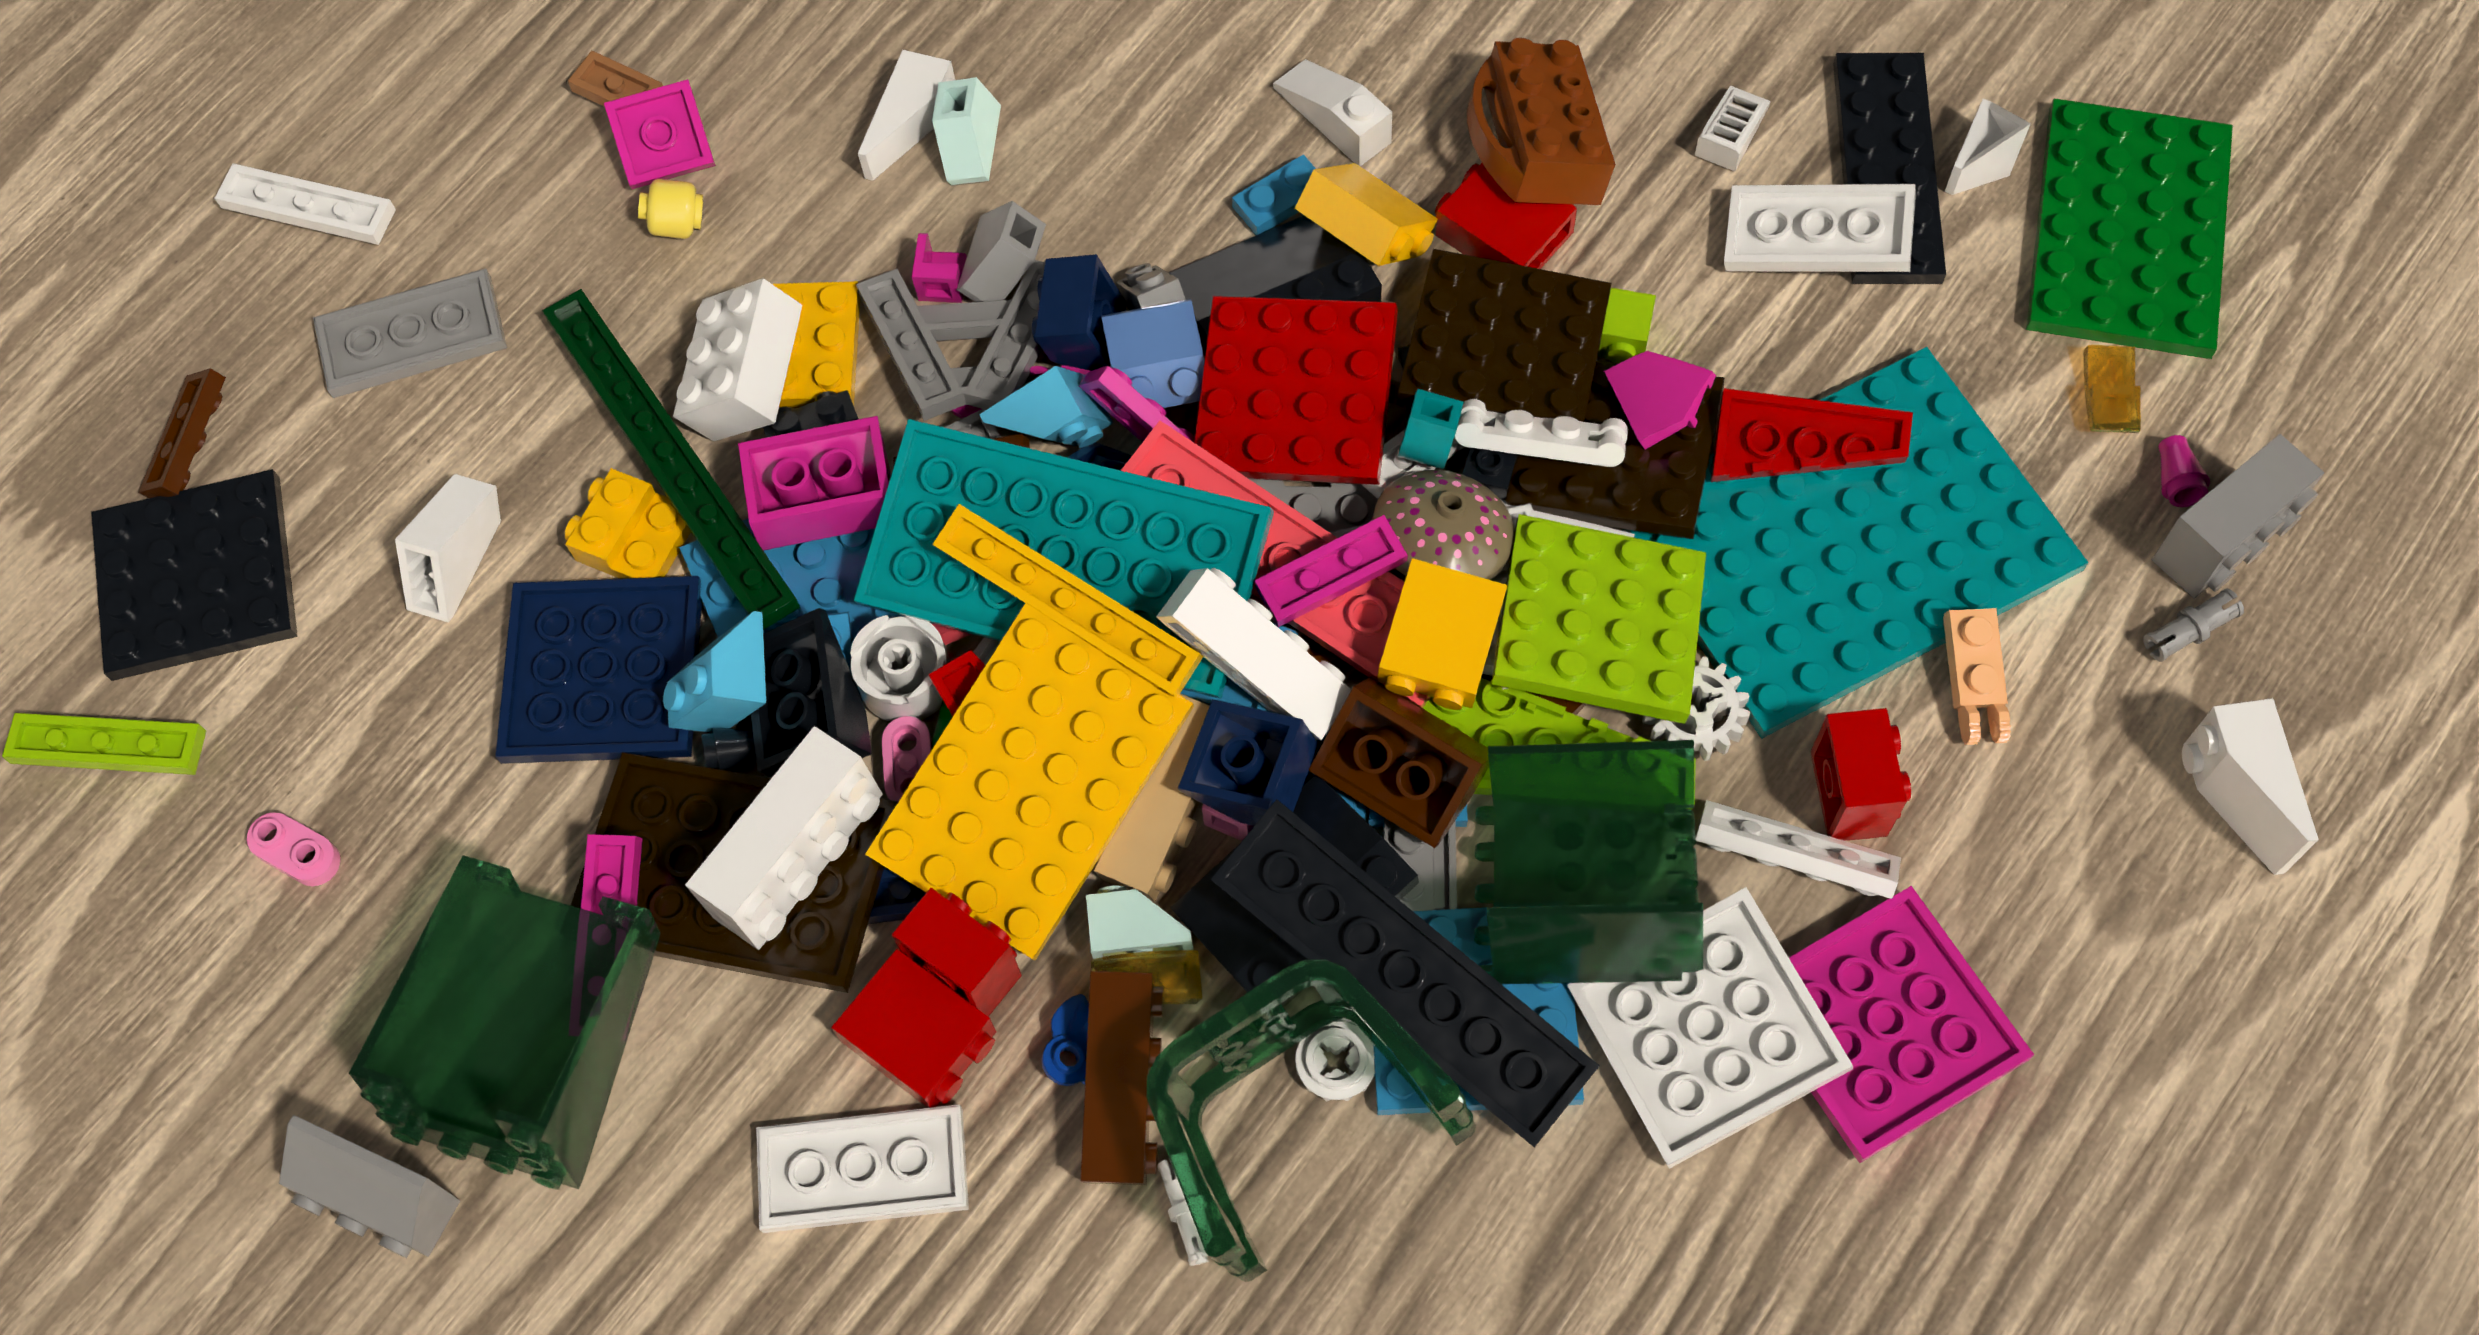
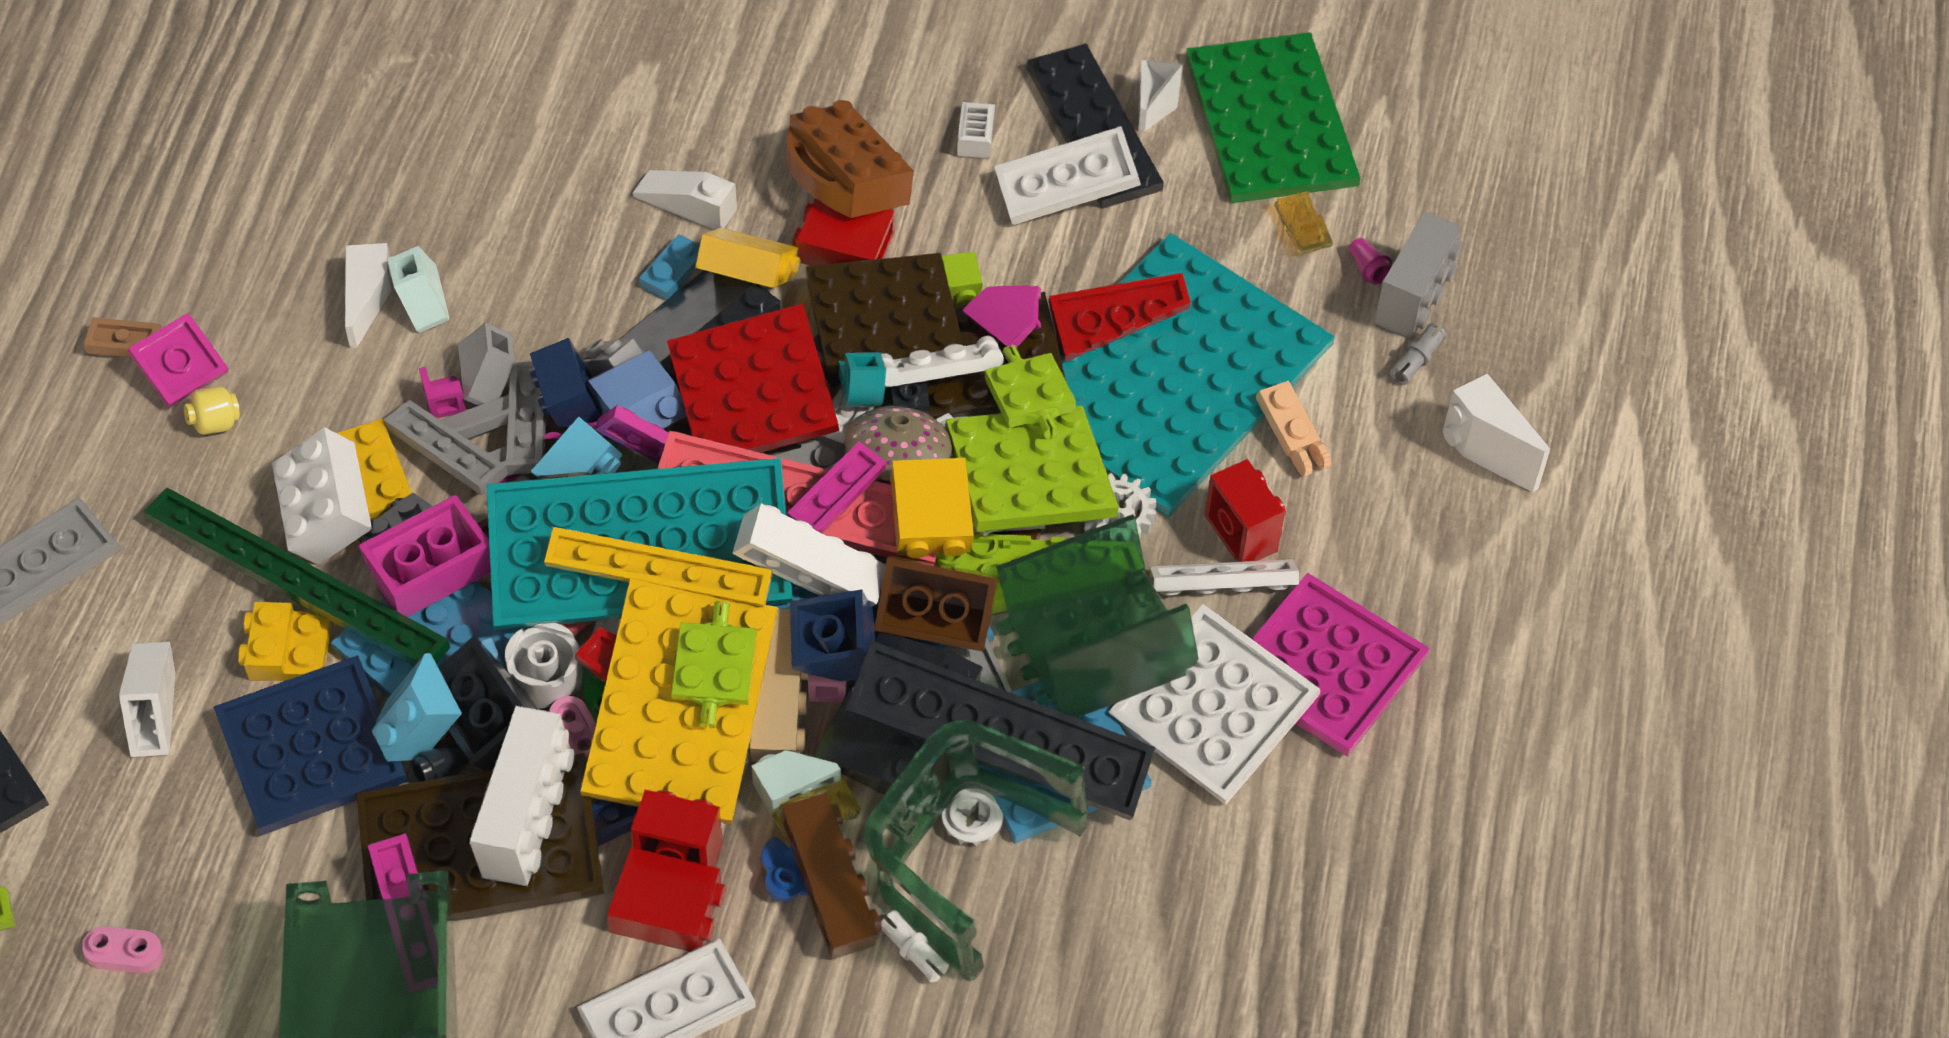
camera: 30 degrees left, 10 degrees down
none -> lime plate [671,601,757,728]
none -> lime plate [985,345,1076,439]

